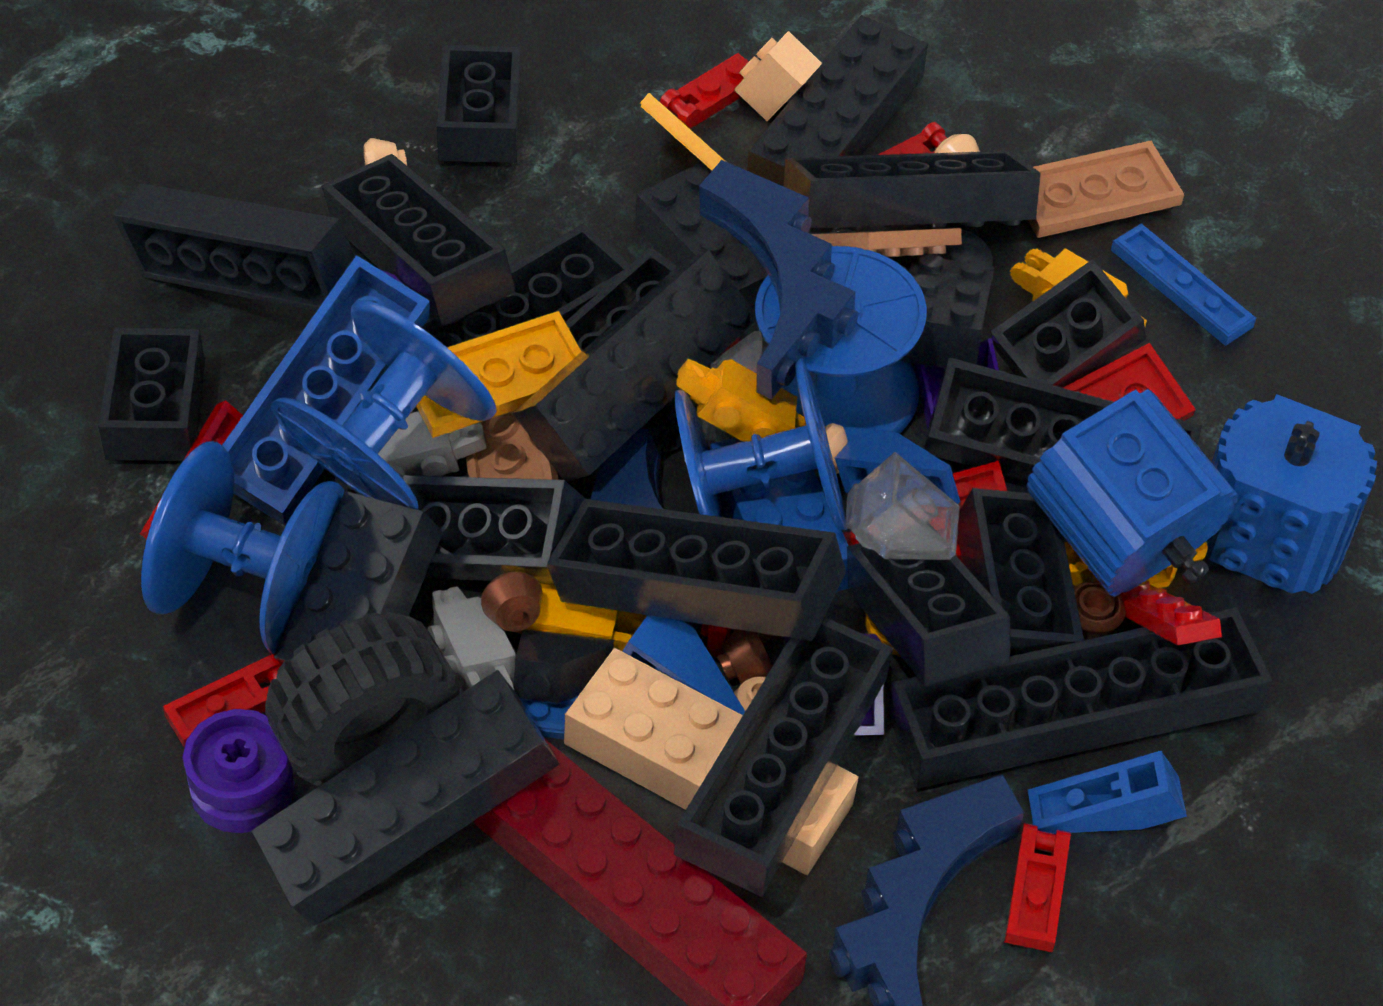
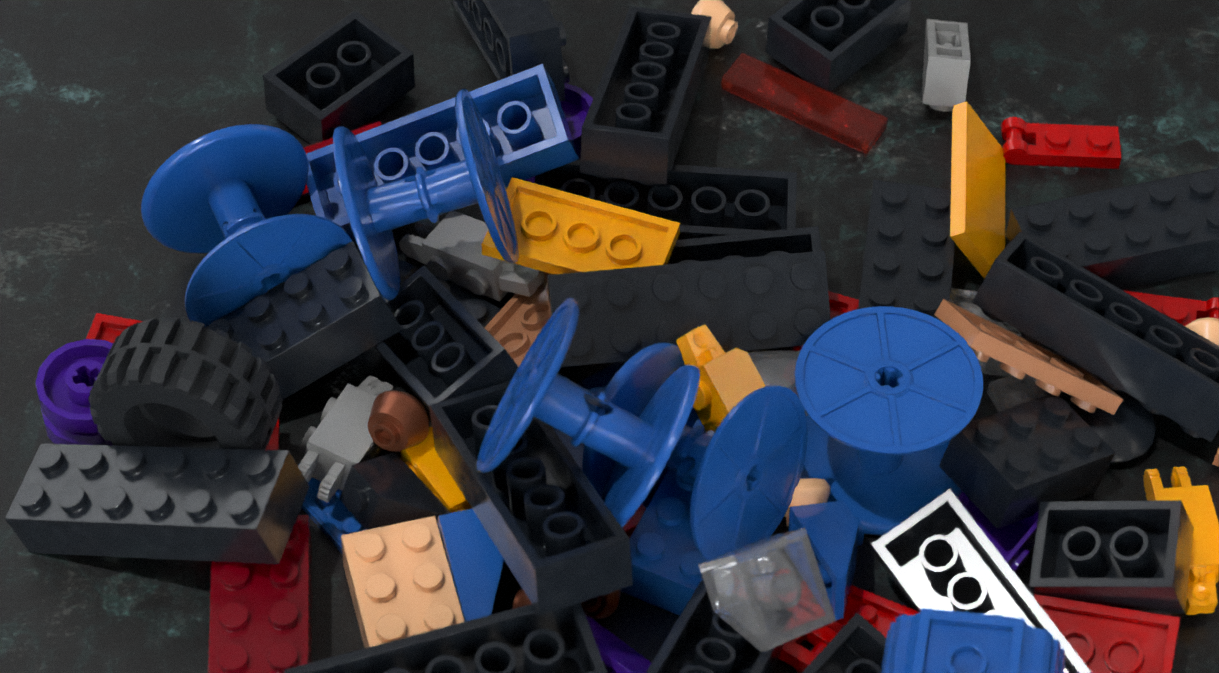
camera: 45 degrees right, 0 degrees up
dark blue arch [699,160,858,400] -> none
light nougat brick [734,31,822,121] -> none
none -> blue piece [477,298,700,527]
none -> clear red tile [721,53,888,154]
none -> light grey slope [922,19,971,111]

